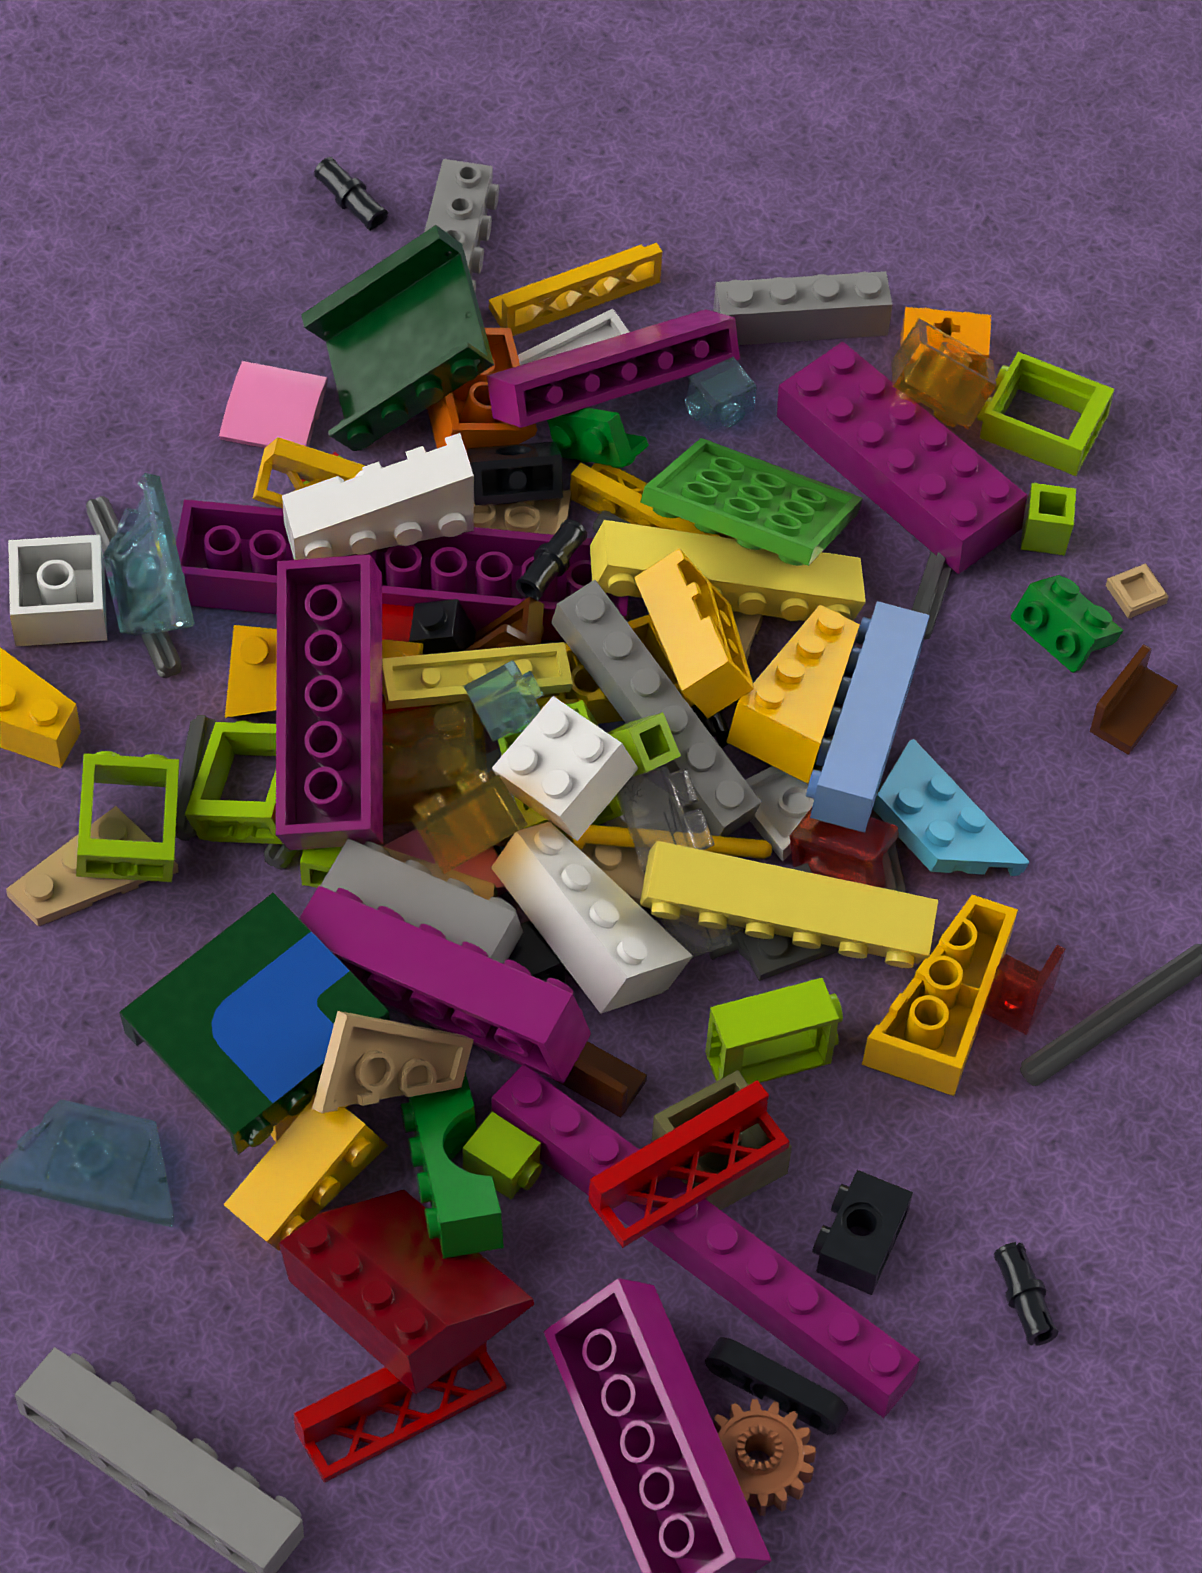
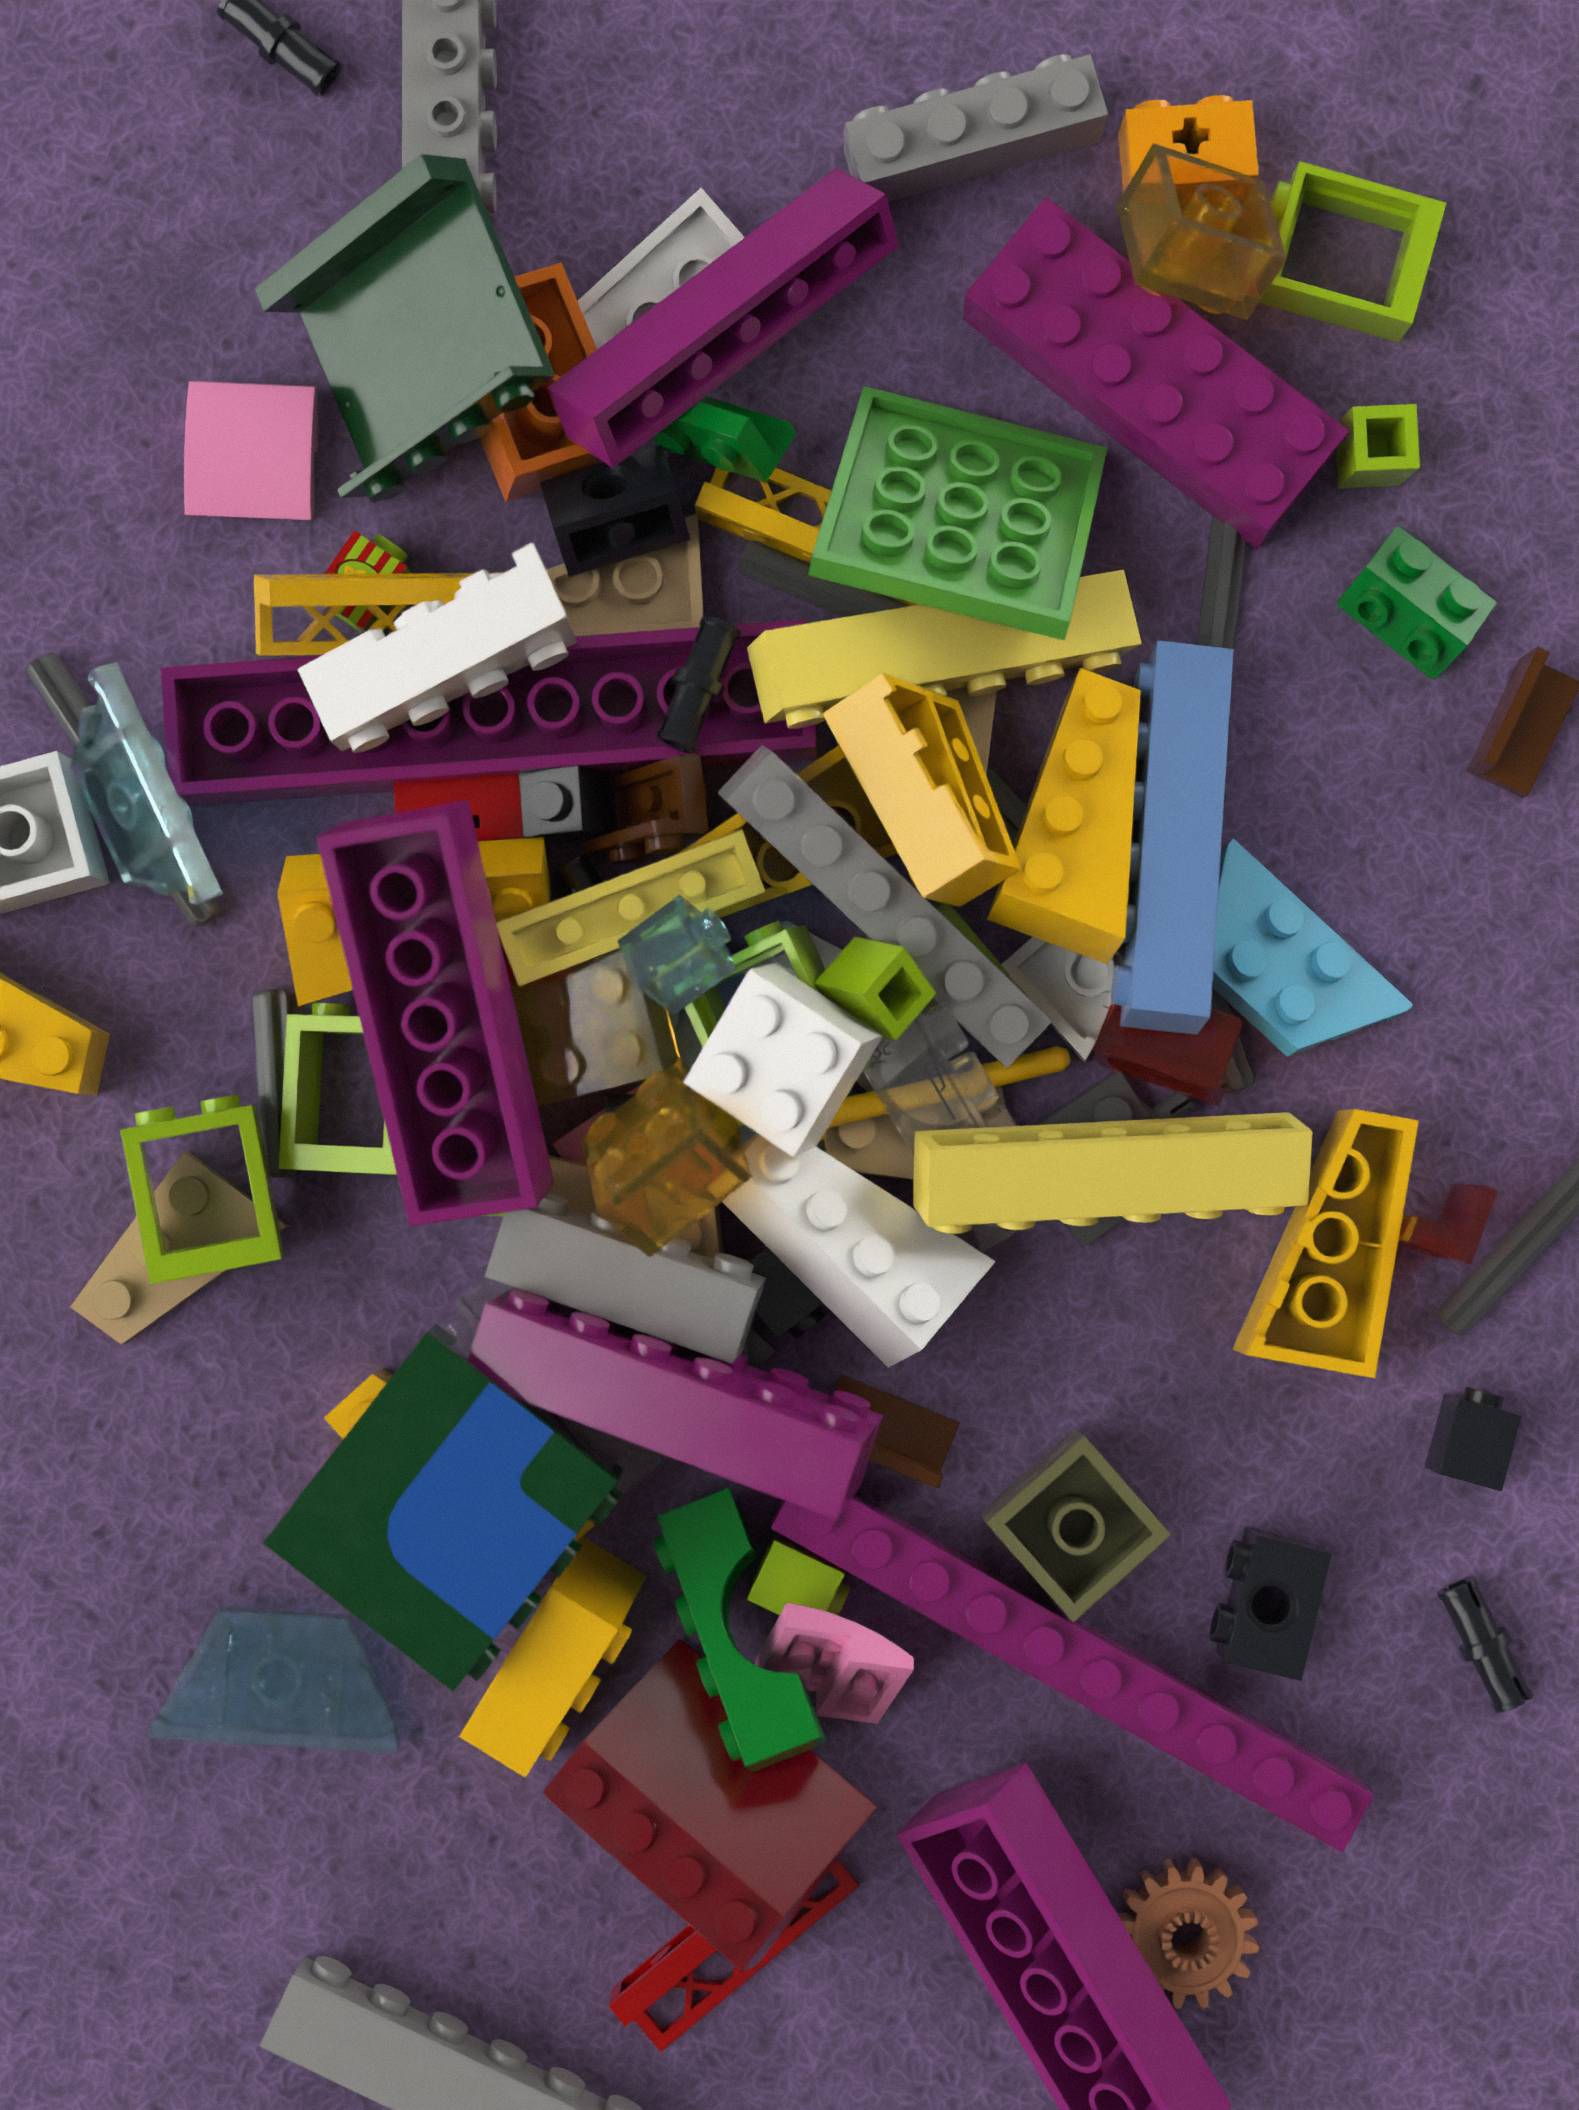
camera: 10 degrees left, 30 degrees up
tan wing [312,1011,474,1113] -> none
yellow fence [489,243,662,336] -> none
red fence [588,1080,790,1248] -> none
clear light blue brick [685,357,757,432] -> none
lime window [705,978,843,1085] -> none
black beam [705,1337,848,1435] -> none
tan tile [1106,563,1169,619] -> none
none -> bright pink slope [755,1603,914,1724]
none -> black brick [1425,1387,1522,1491]

